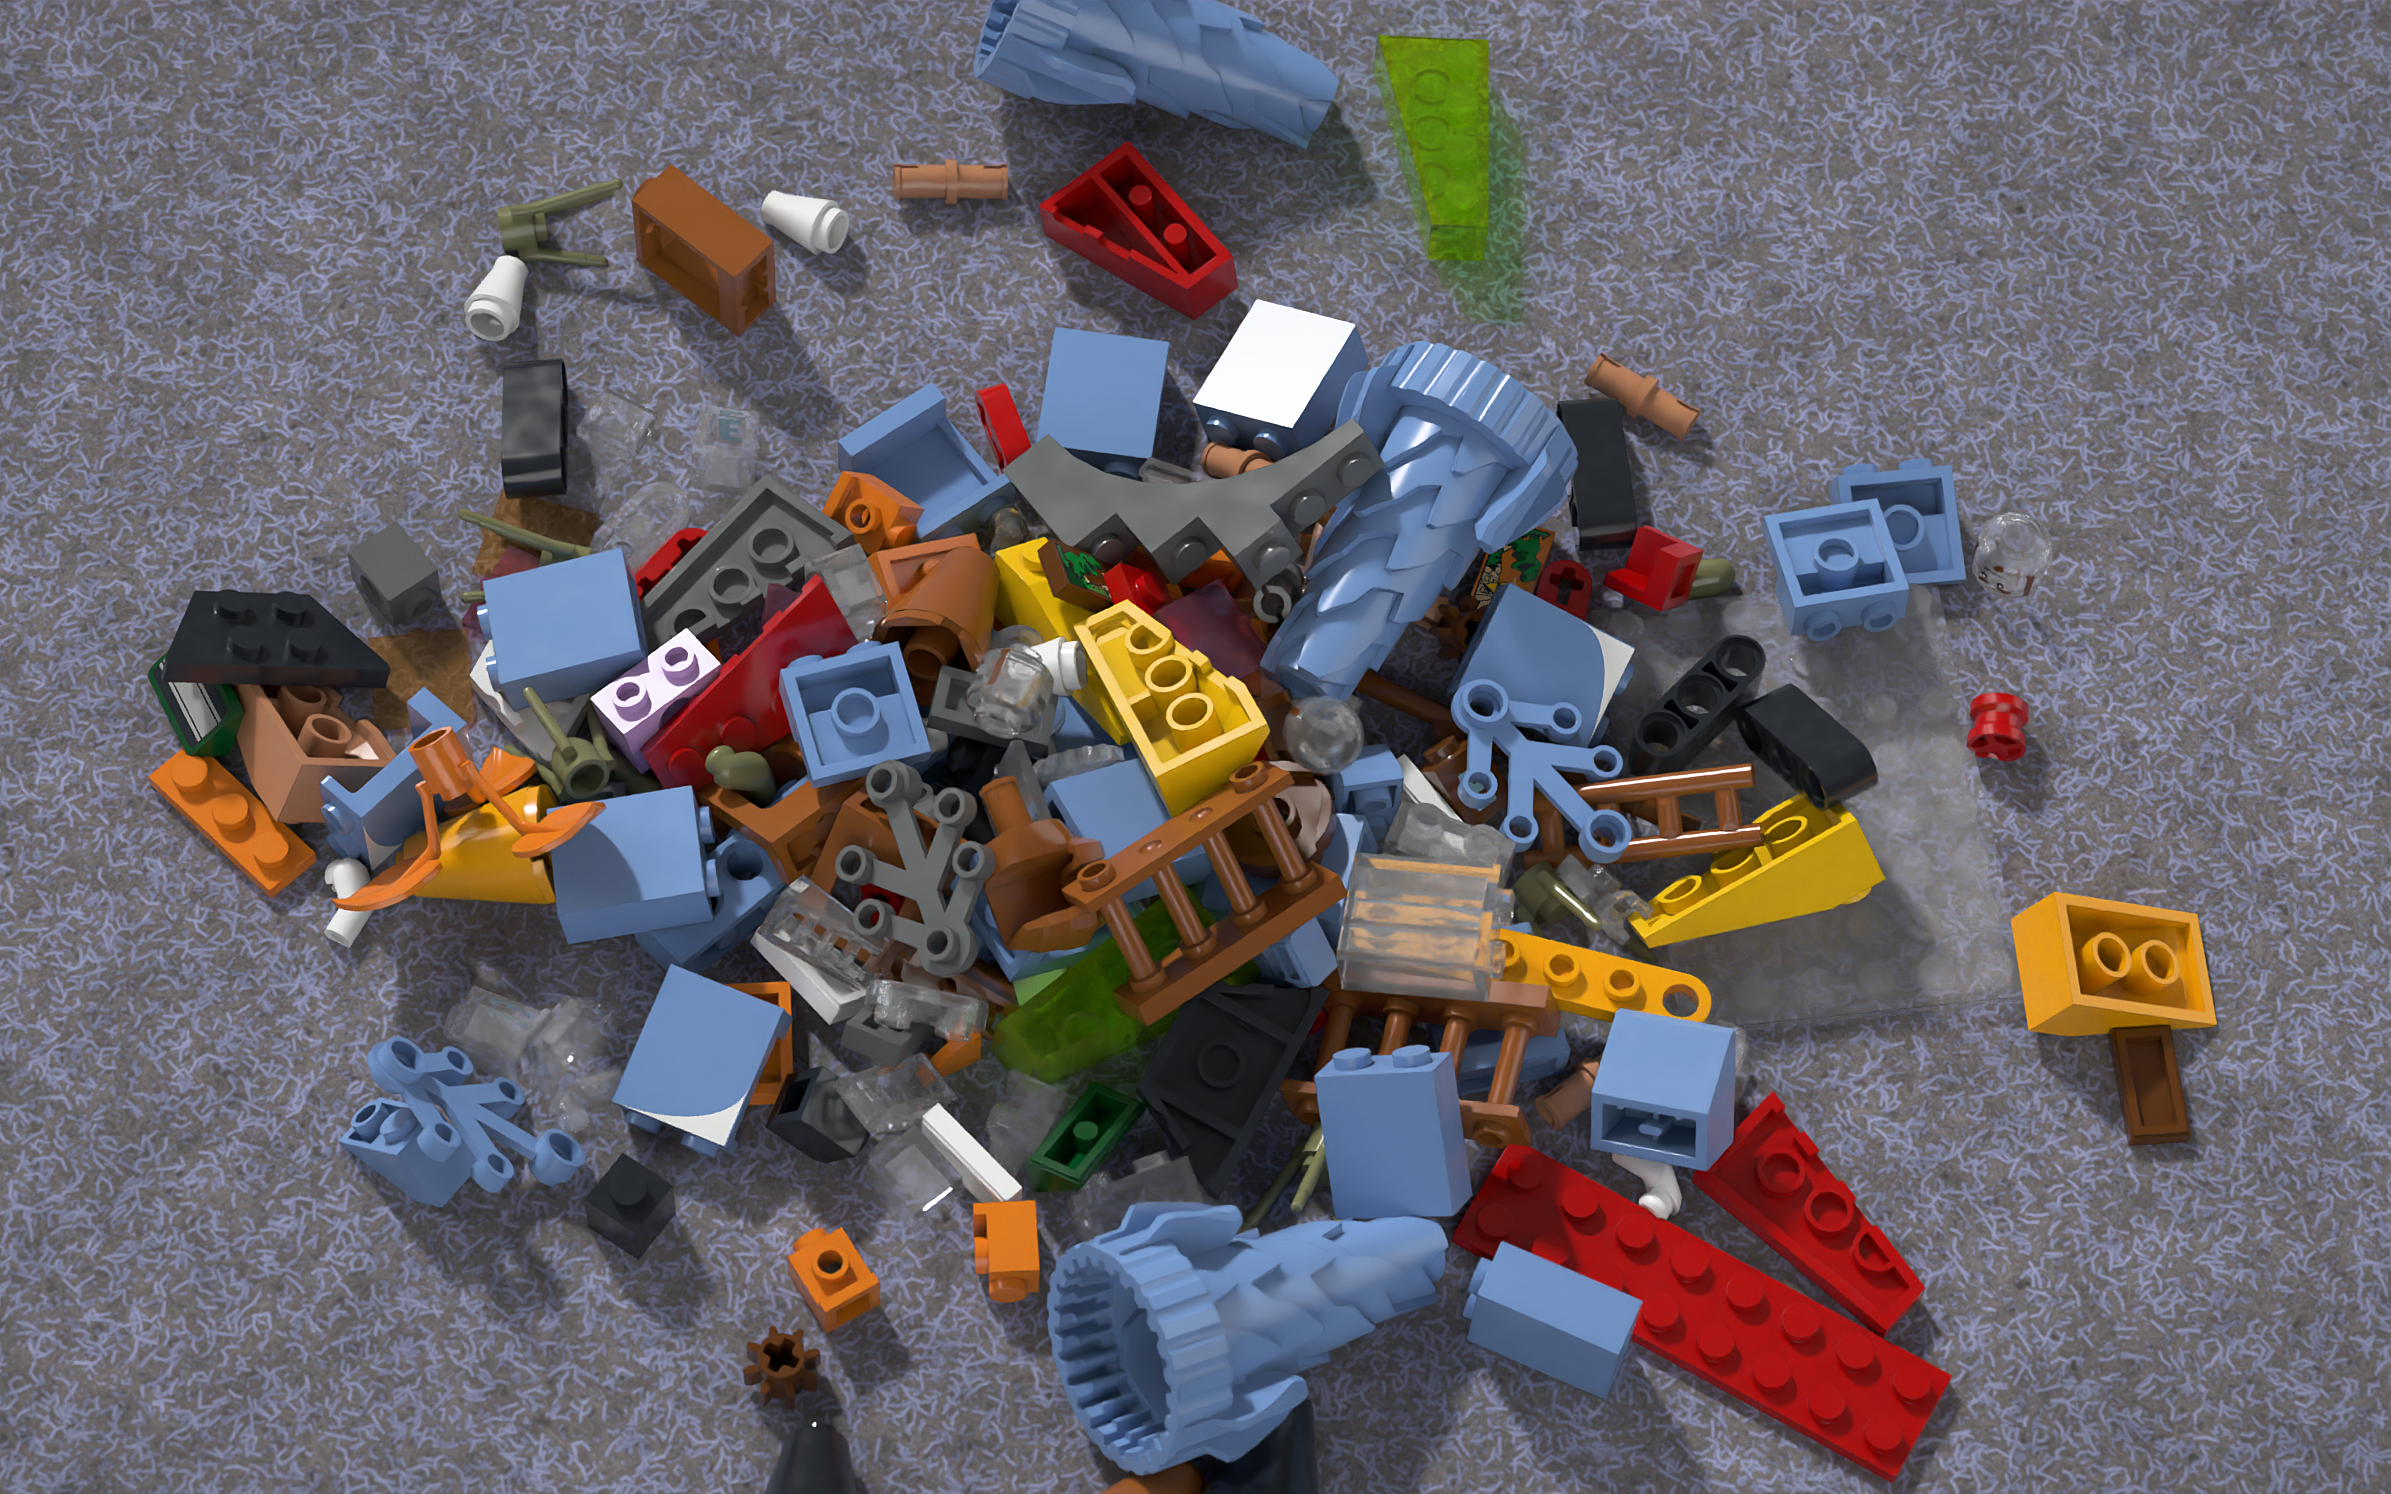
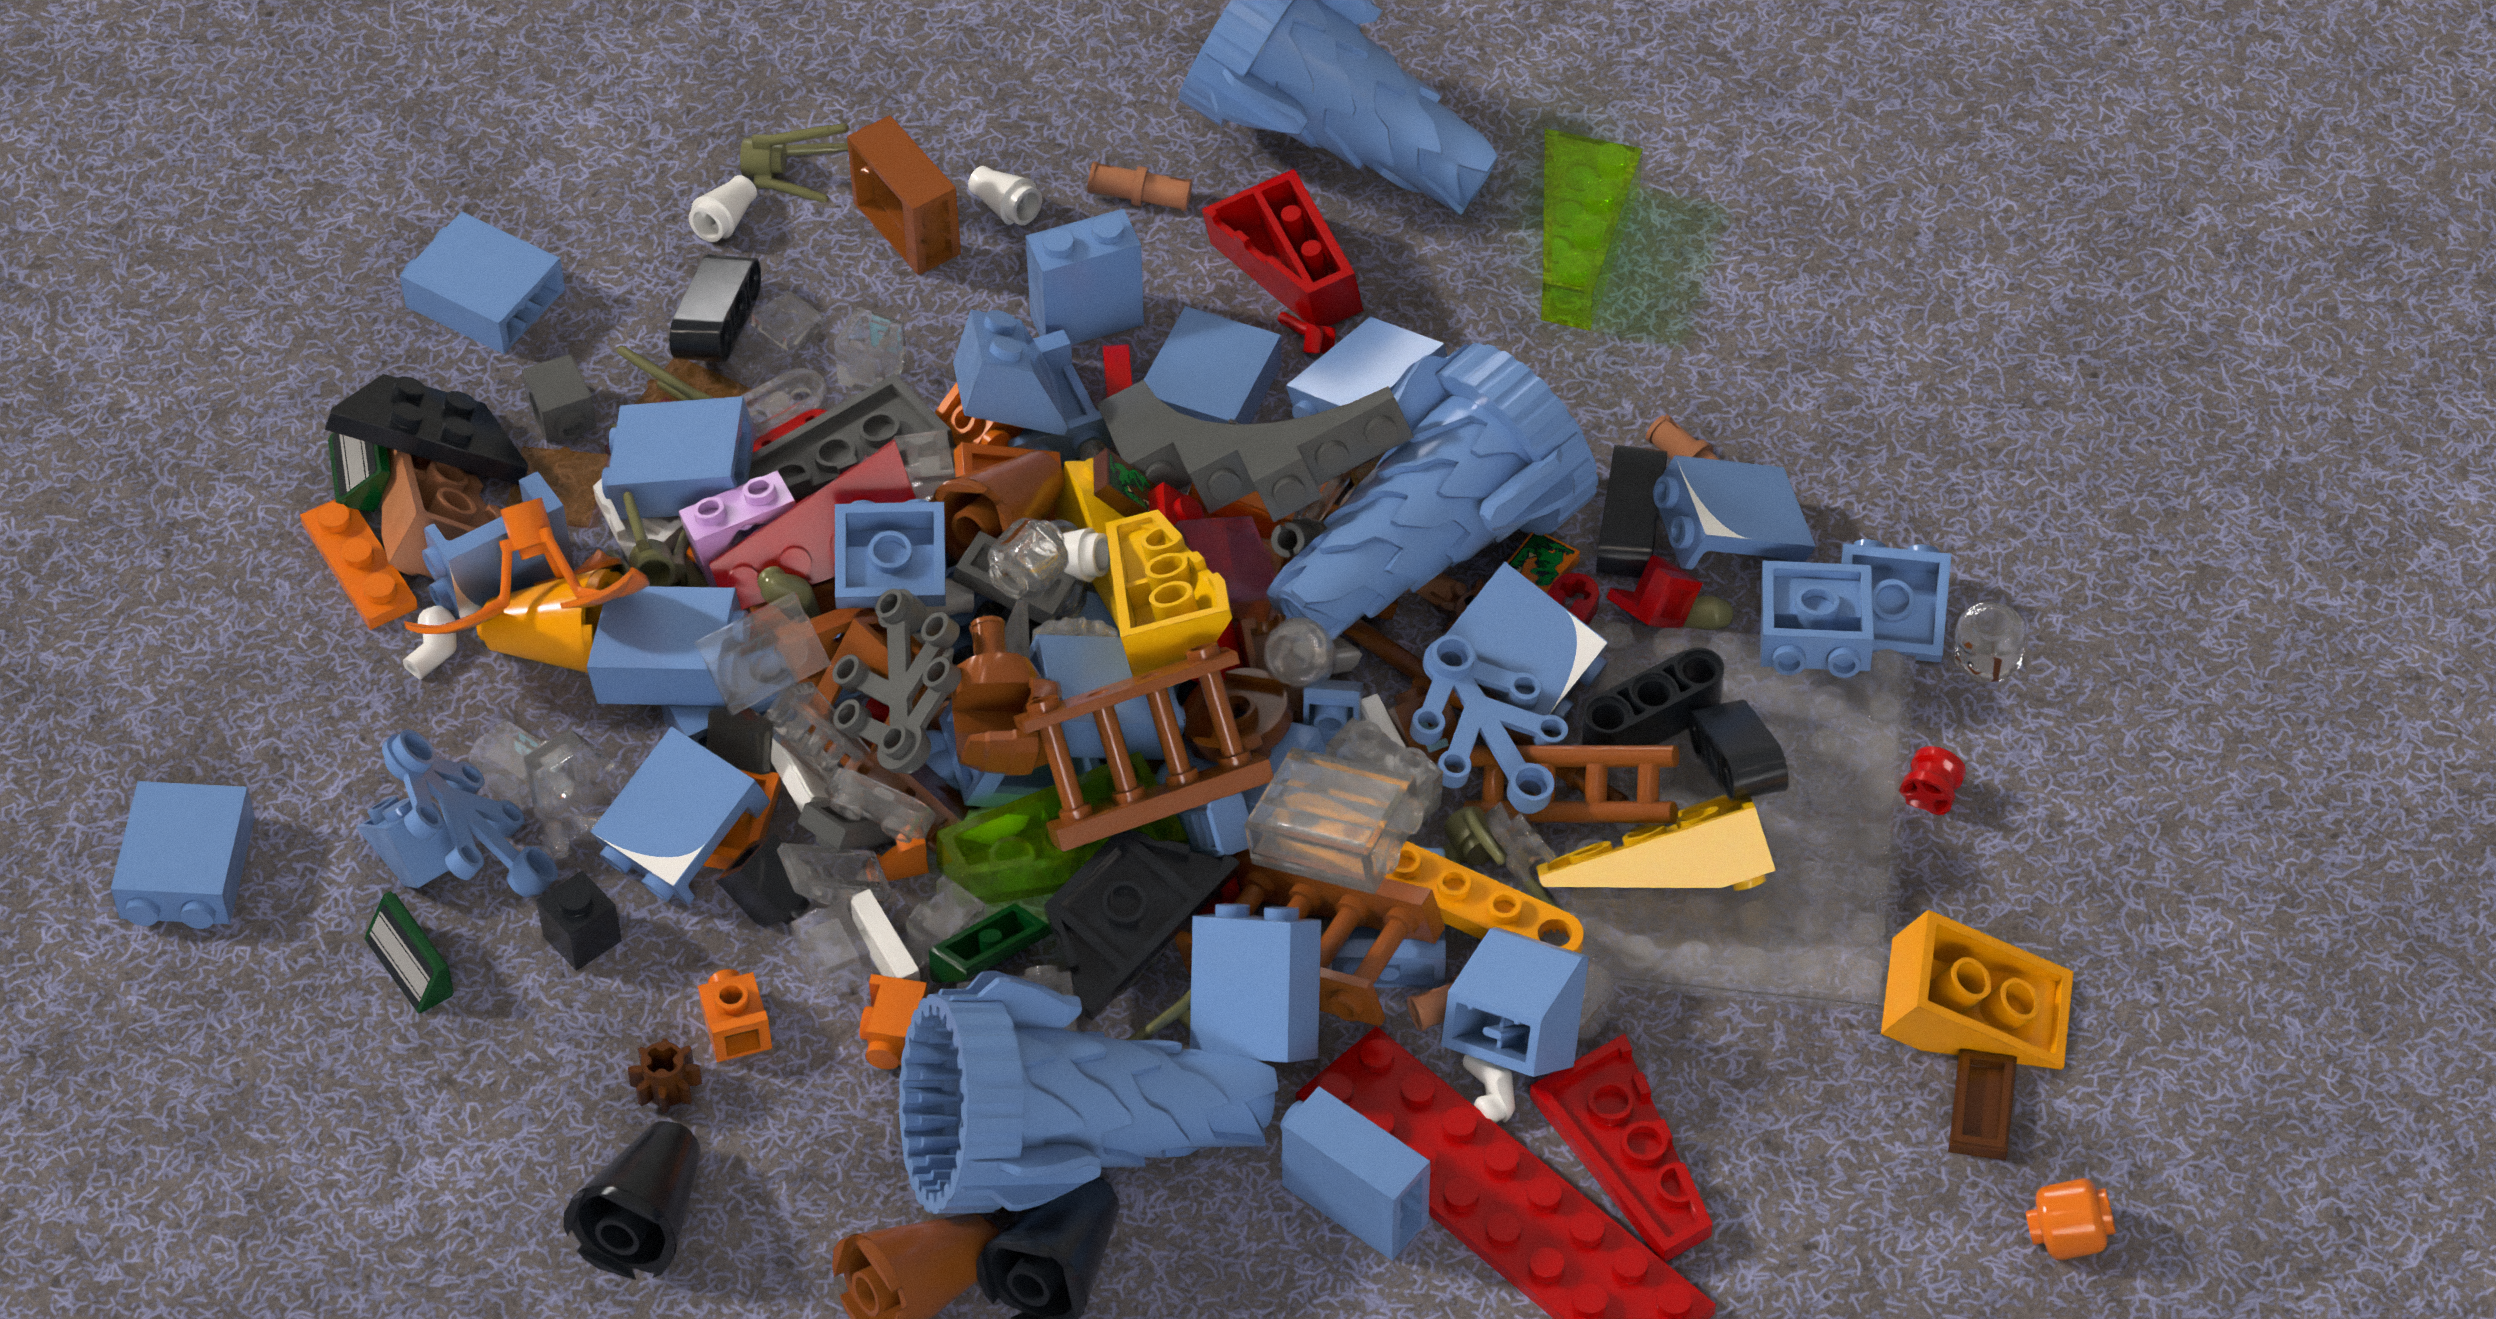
camera: 20 degrees right, 10 degrees down
none -> medium blue brick [111,781,255,929]
none -> slope [364,891,454,1013]
none -> medium blue brick [400,211,565,354]
none -> clear plate [694,592,832,715]
none -> clear smoke slope [706,703,773,775]
none -> medium blue slope [953,309,1068,436]
none -> medium blue brick [1025,209,1144,345]
none -> red hand [1277,312,1336,354]
none -> medium blue panel [1653,455,1816,570]
none -> orange head [2026,1178,2116,1261]

